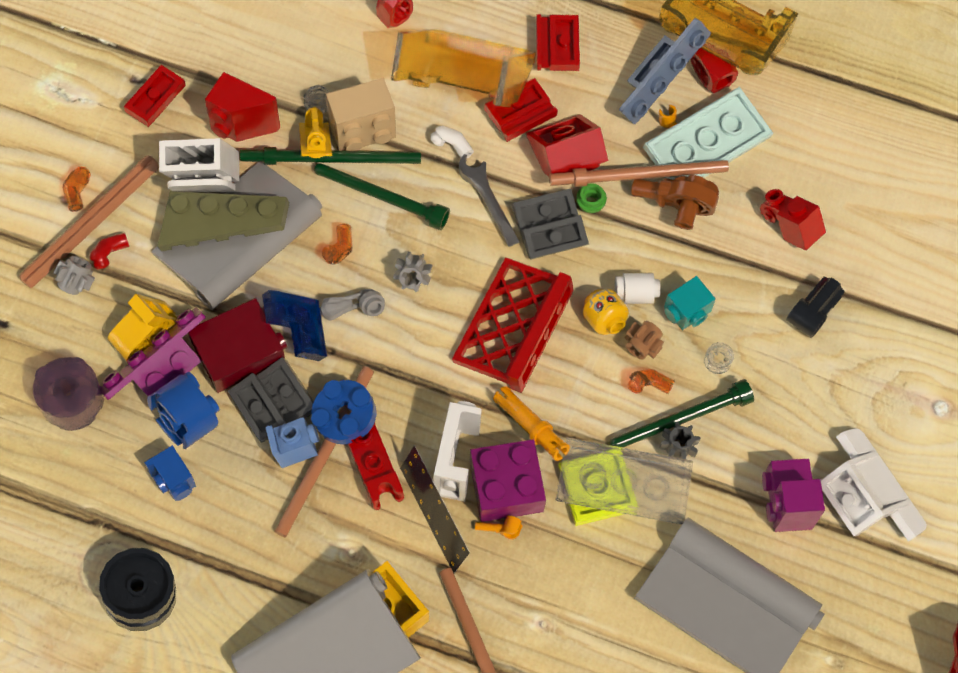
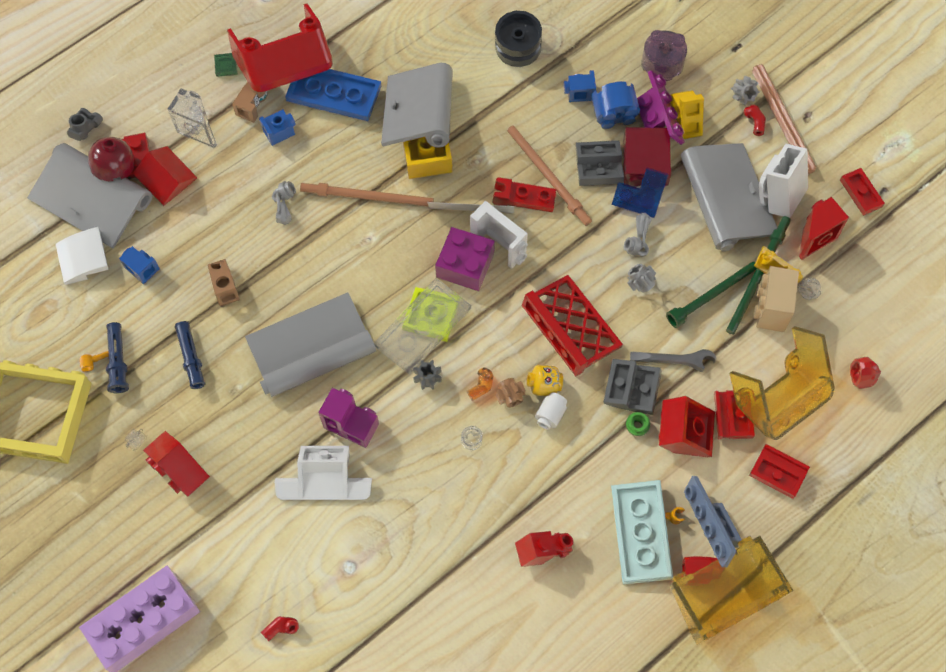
camera: 125 degrees right, 0 degrees up
clear orange arm [62,166,91,212] -> none
olive wing [157,191,290,251] -> none
medium blue brick [265,417,319,468] -> none
blue plate [311,380,377,444] -> none
clear orange arm [322,224,353,265] -> none
white arm [430,126,474,158] -> none
light orange hand [475,515,522,540] -> none
light orange pin [493,386,570,461] -> none
nougat bar [549,160,729,187] -> none
dark green piece [610,379,754,450] -> none
dark orange pin [631,175,719,230] -> none
teal brick [664,276,716,331] -> none
black piece [786,276,845,338] -> none

